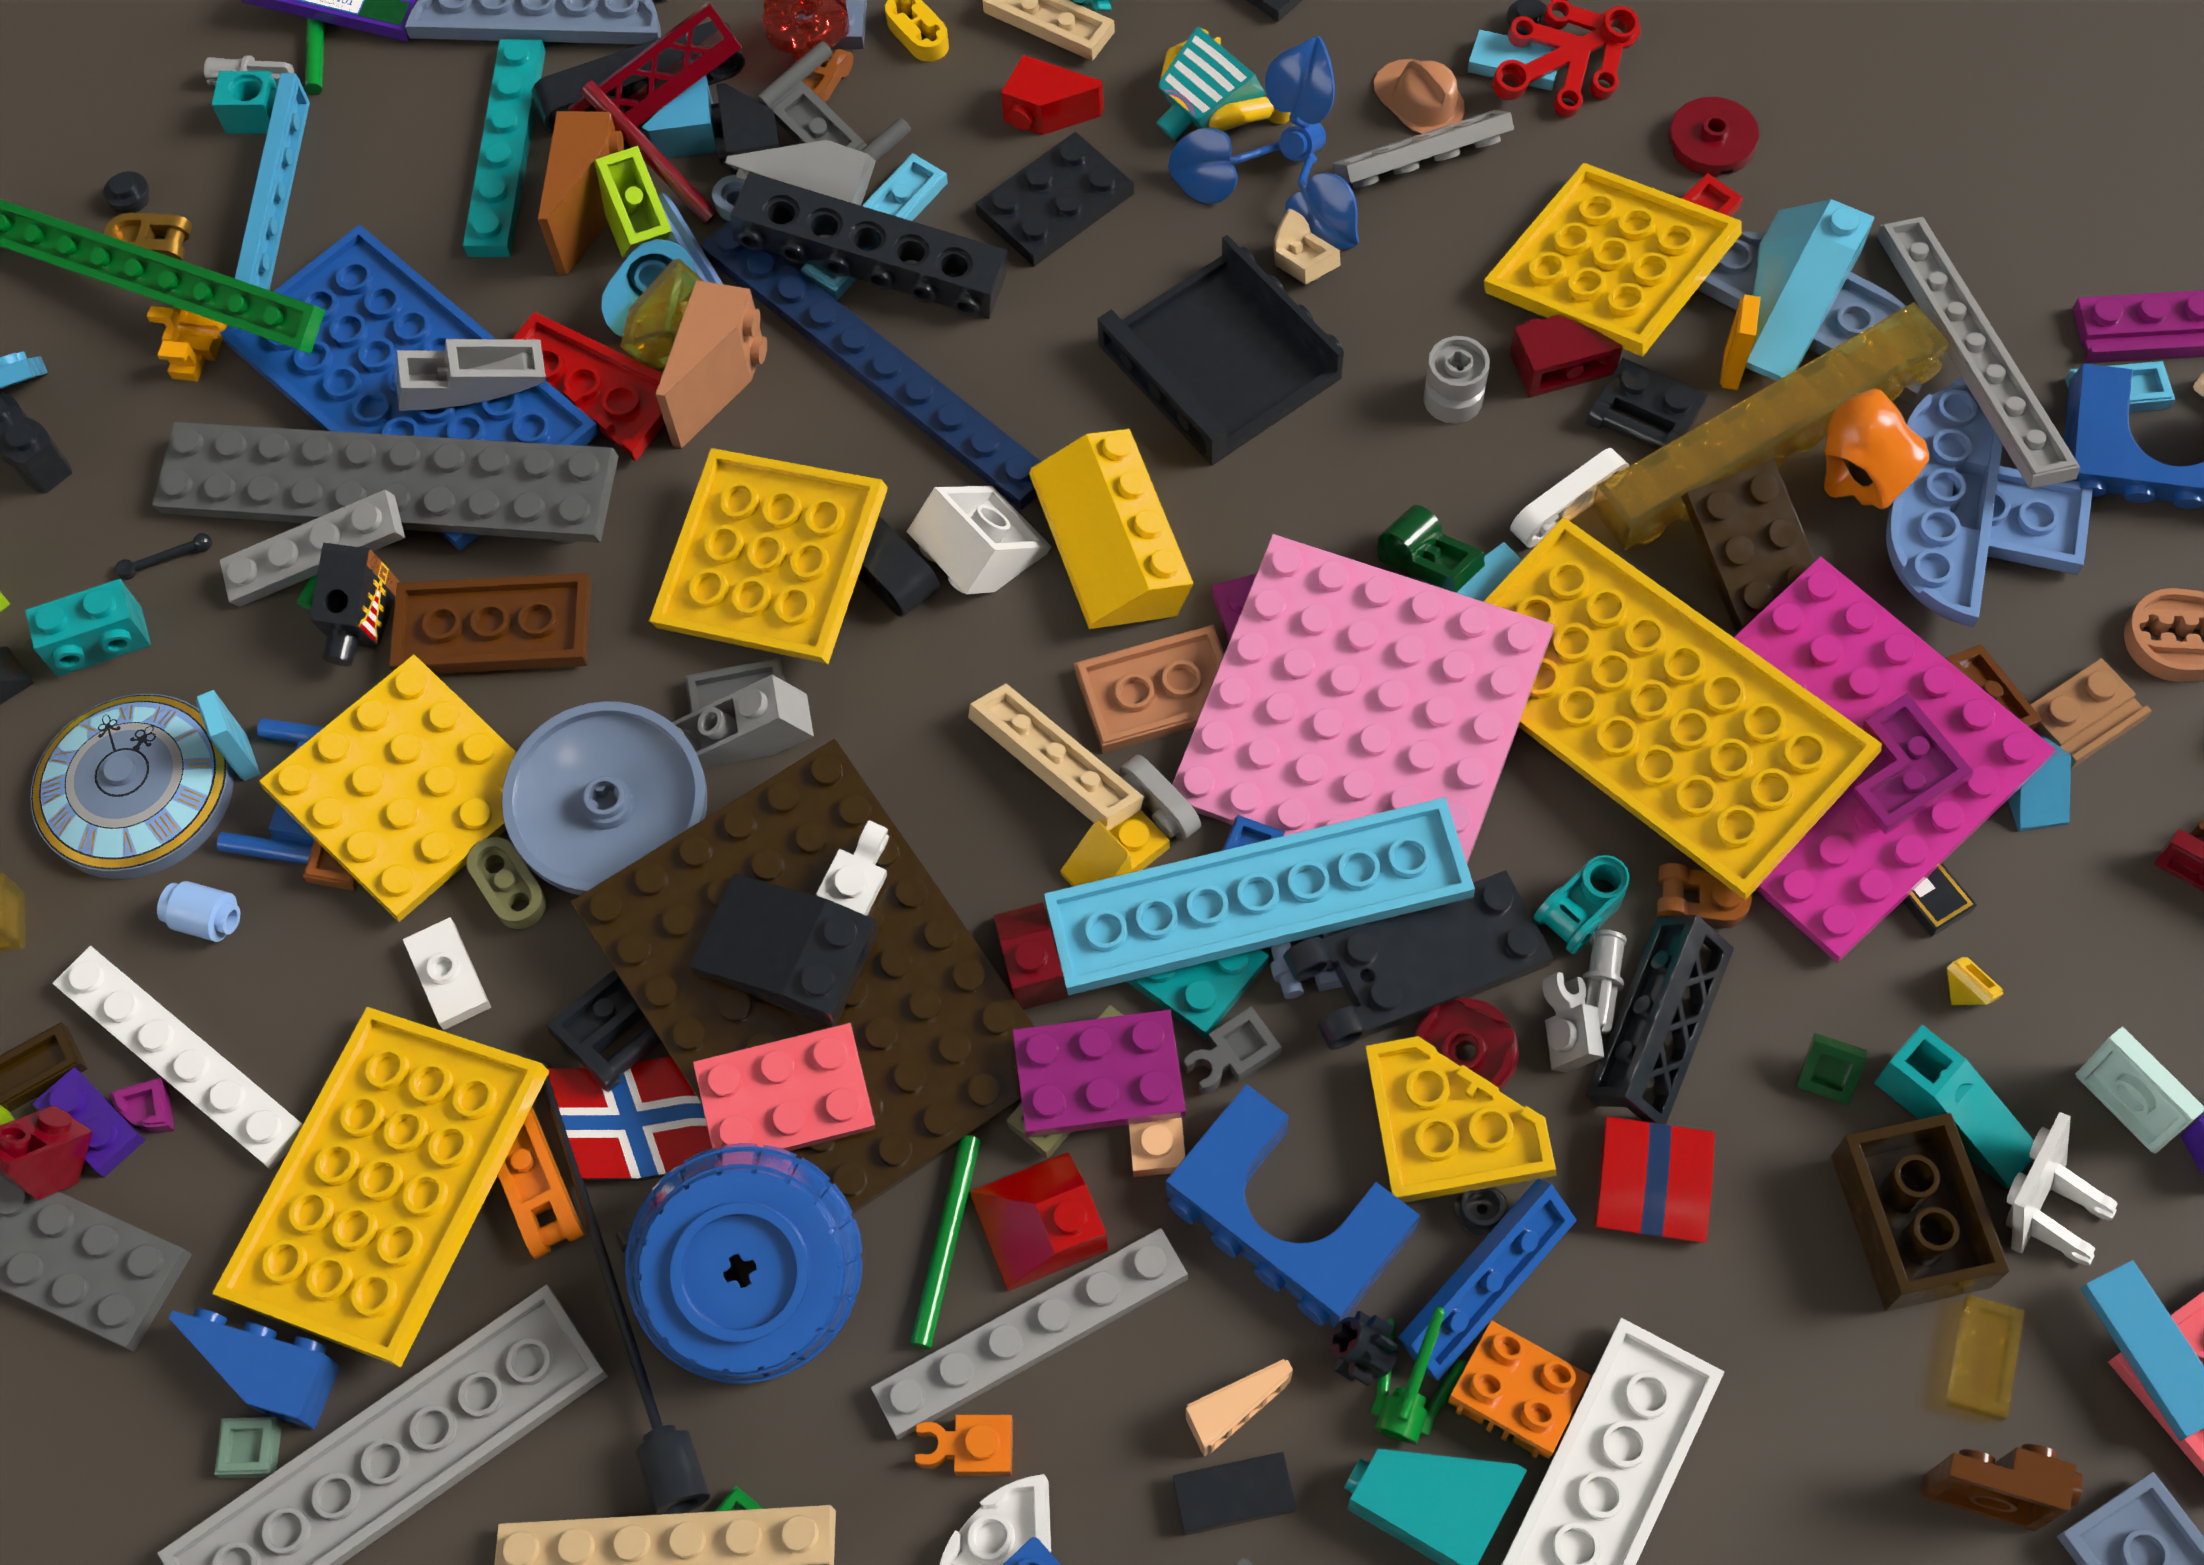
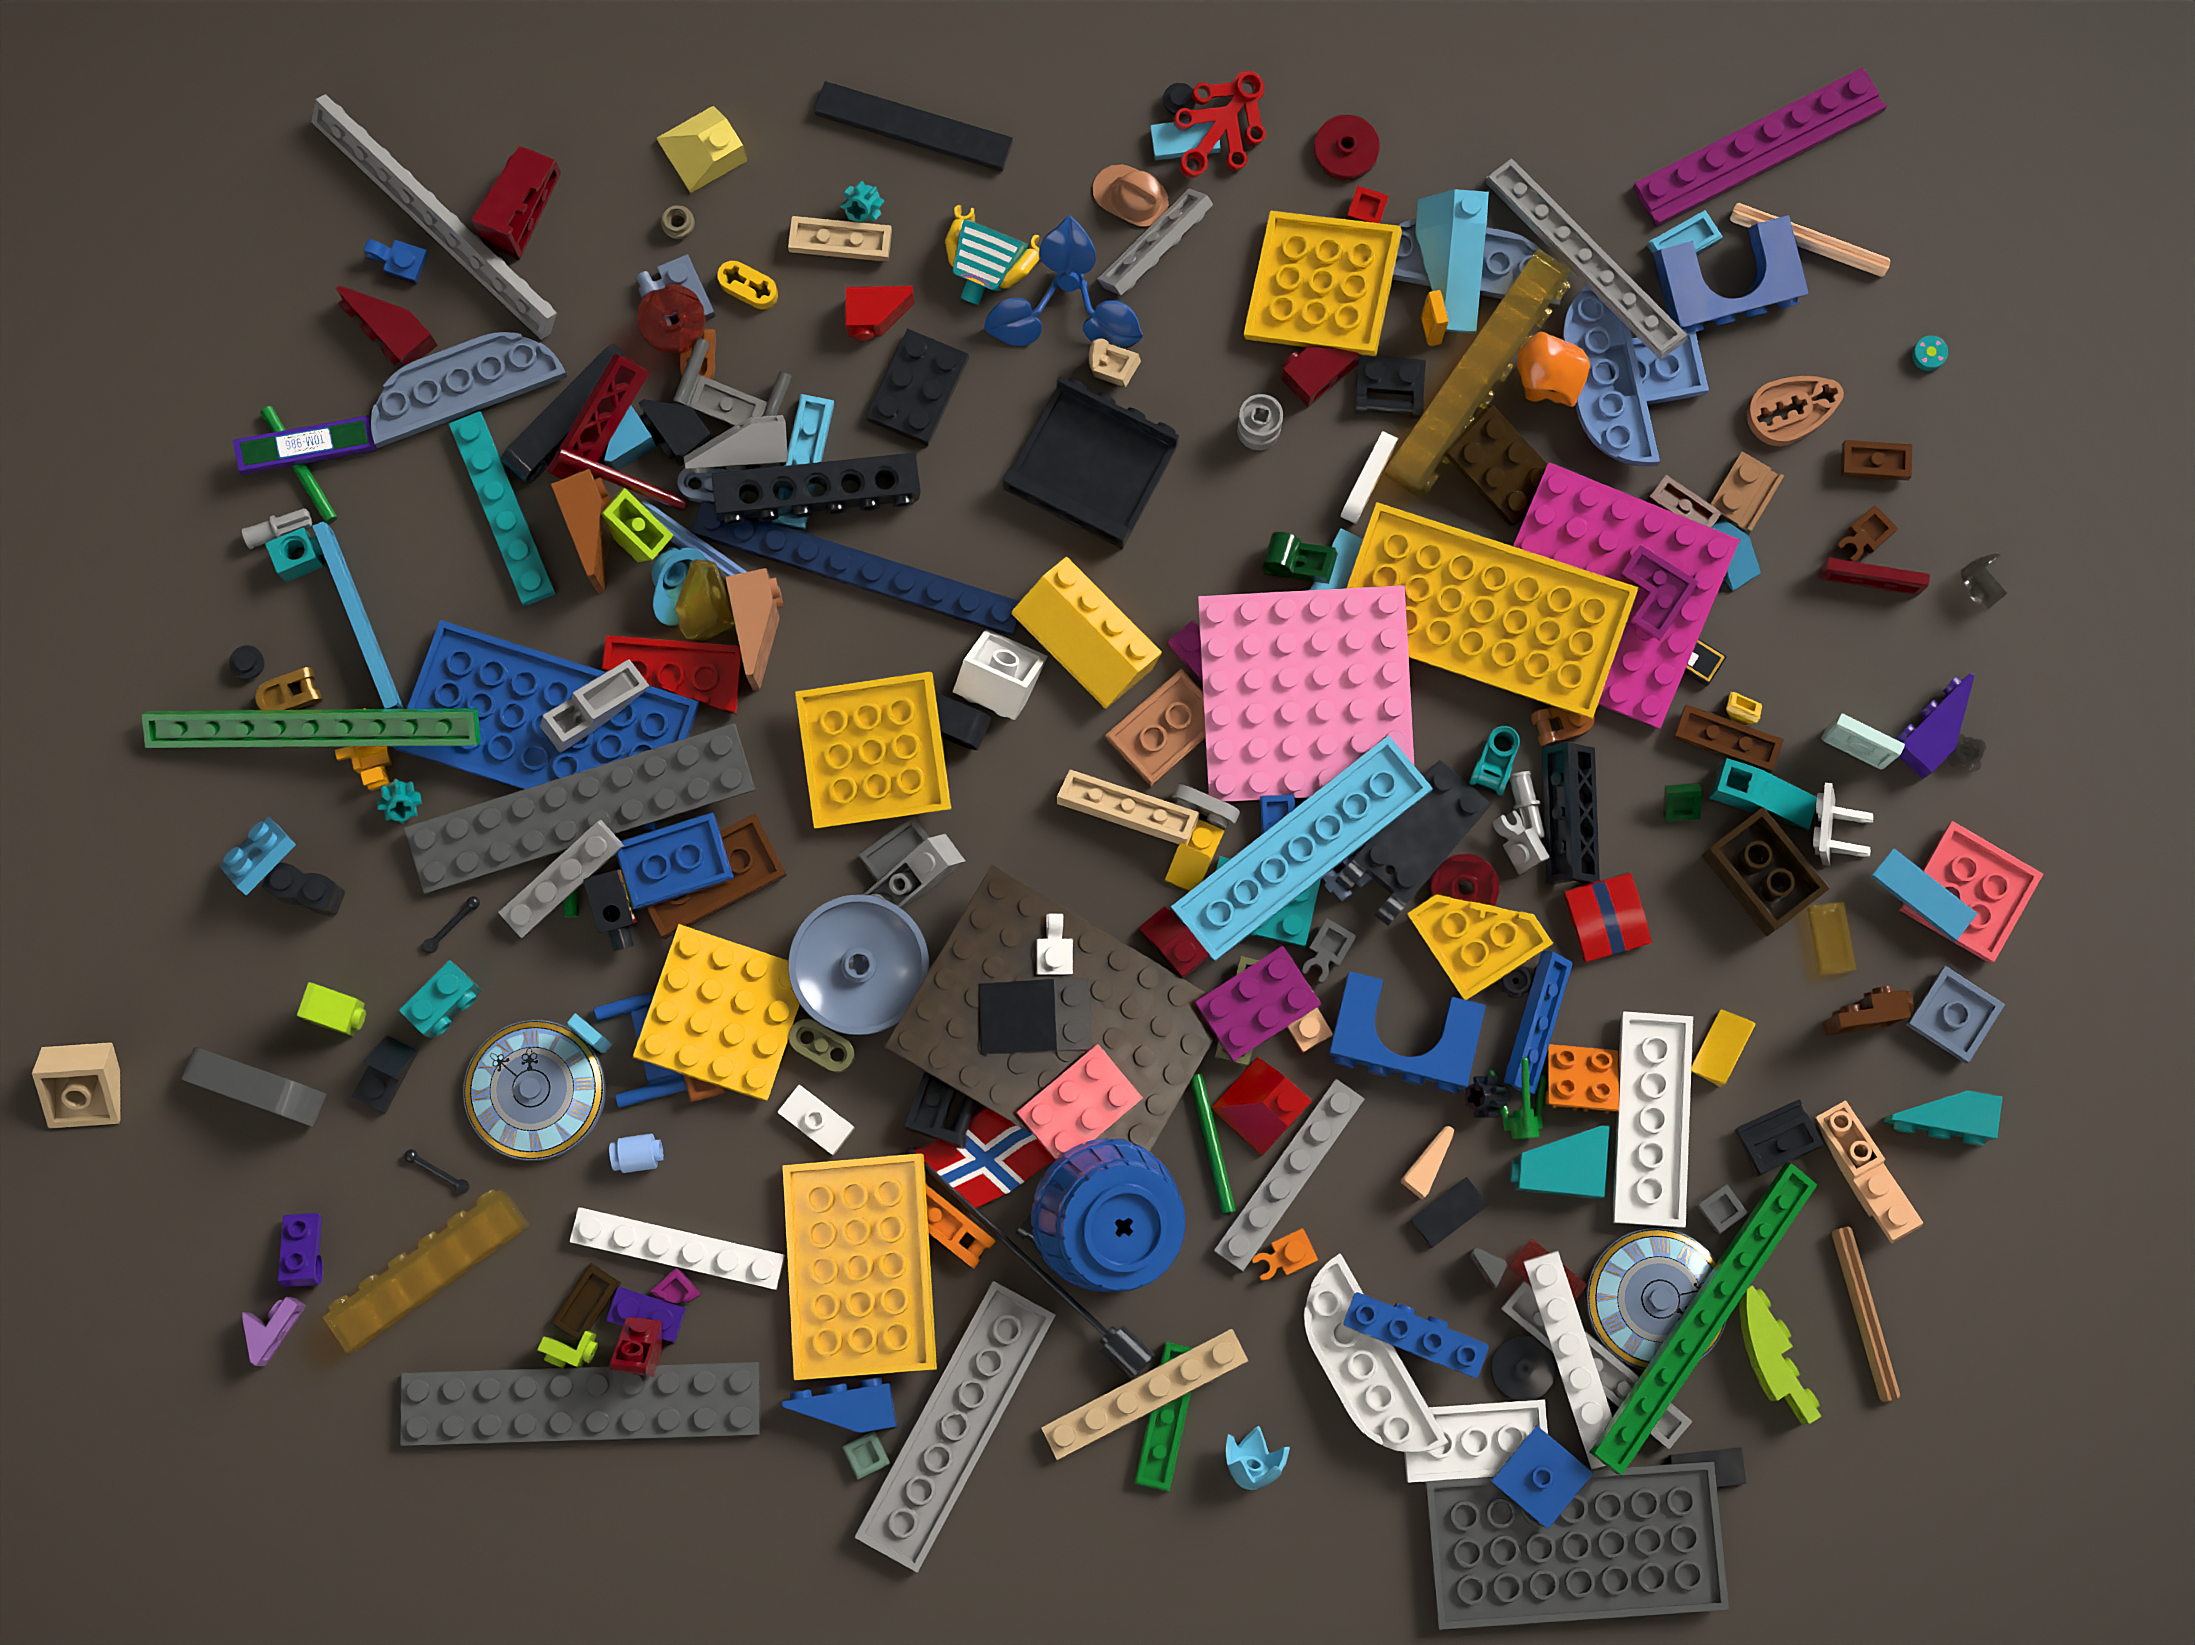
camera: 30 degrees left, 15 degrees up
none -> teal gear [377,779,422,823]
none -> blue tile [616,812,734,911]
none -> reddish brown plate [1673,704,1784,773]
none -> yellow slope [1691,1009,1756,1087]

